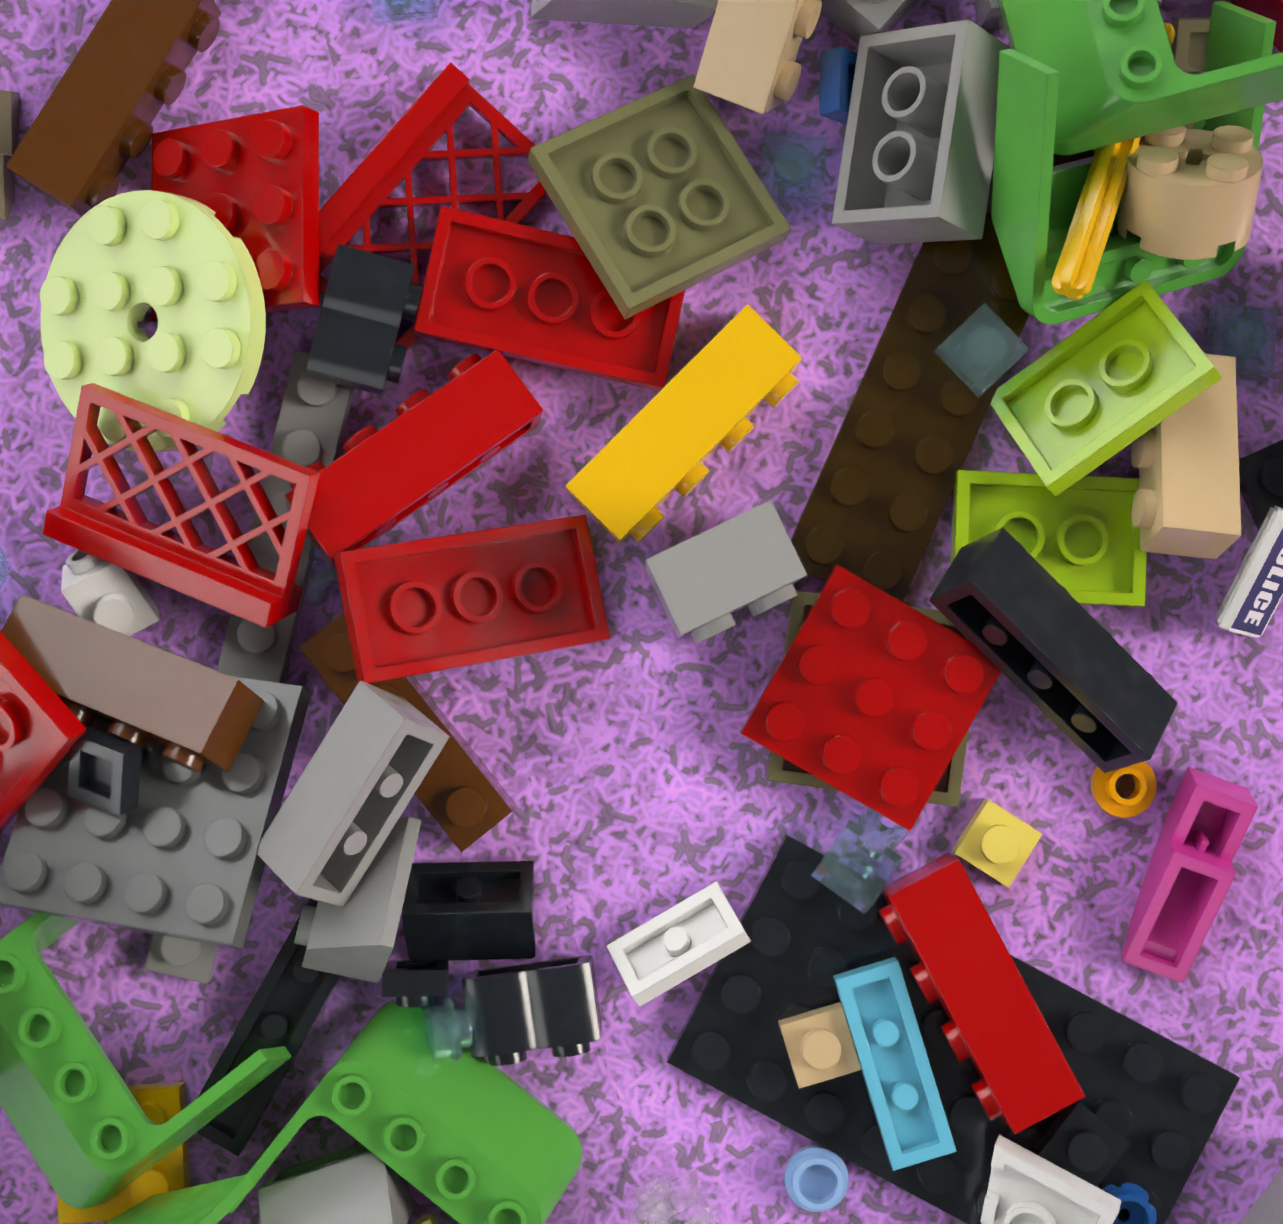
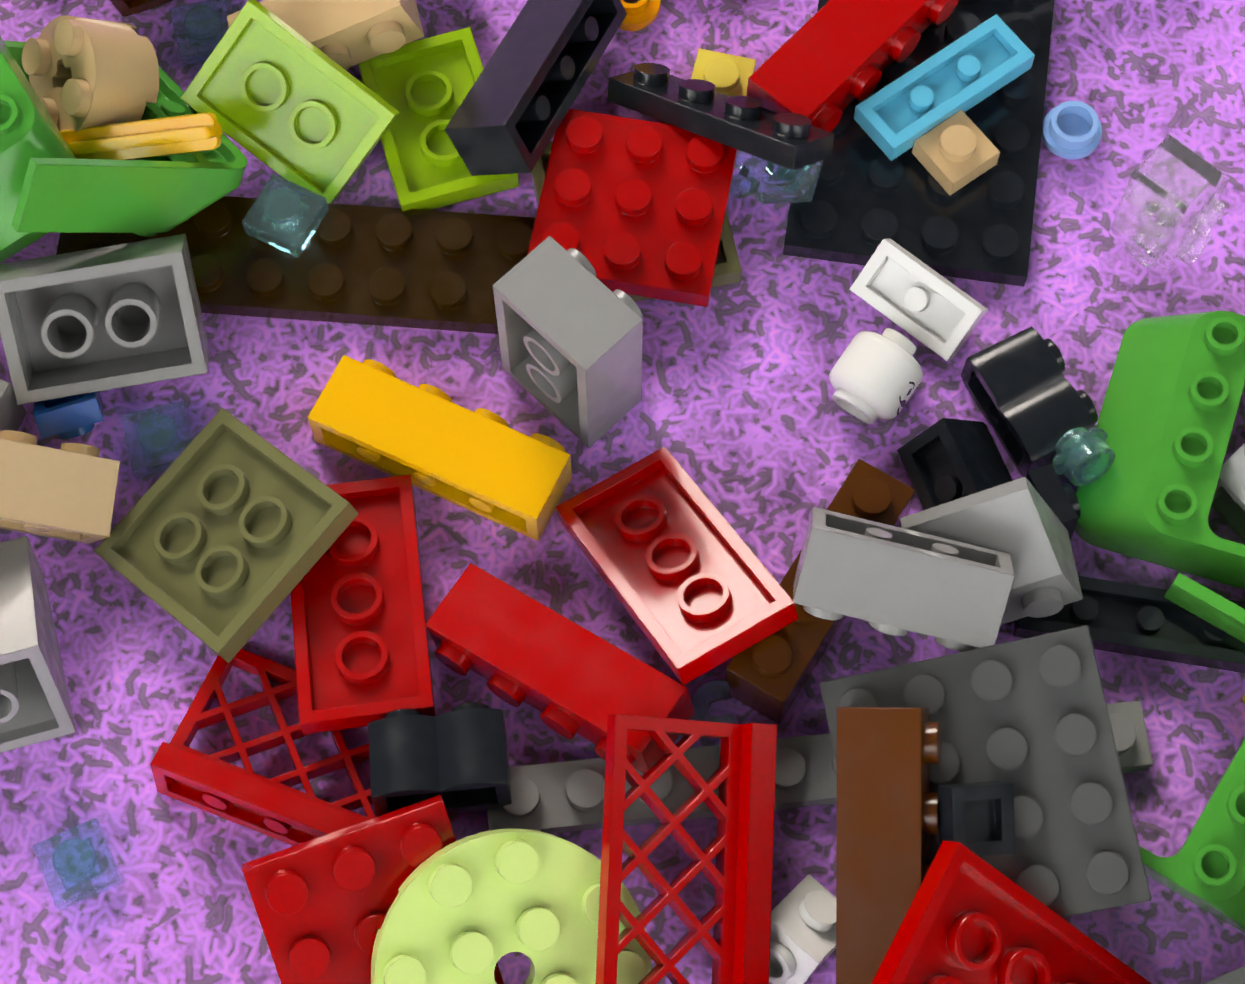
camera: 110 degrees left, 20 degrees down
none -> black plate [607,63,834,170]
none -> white head [829,328,923,425]

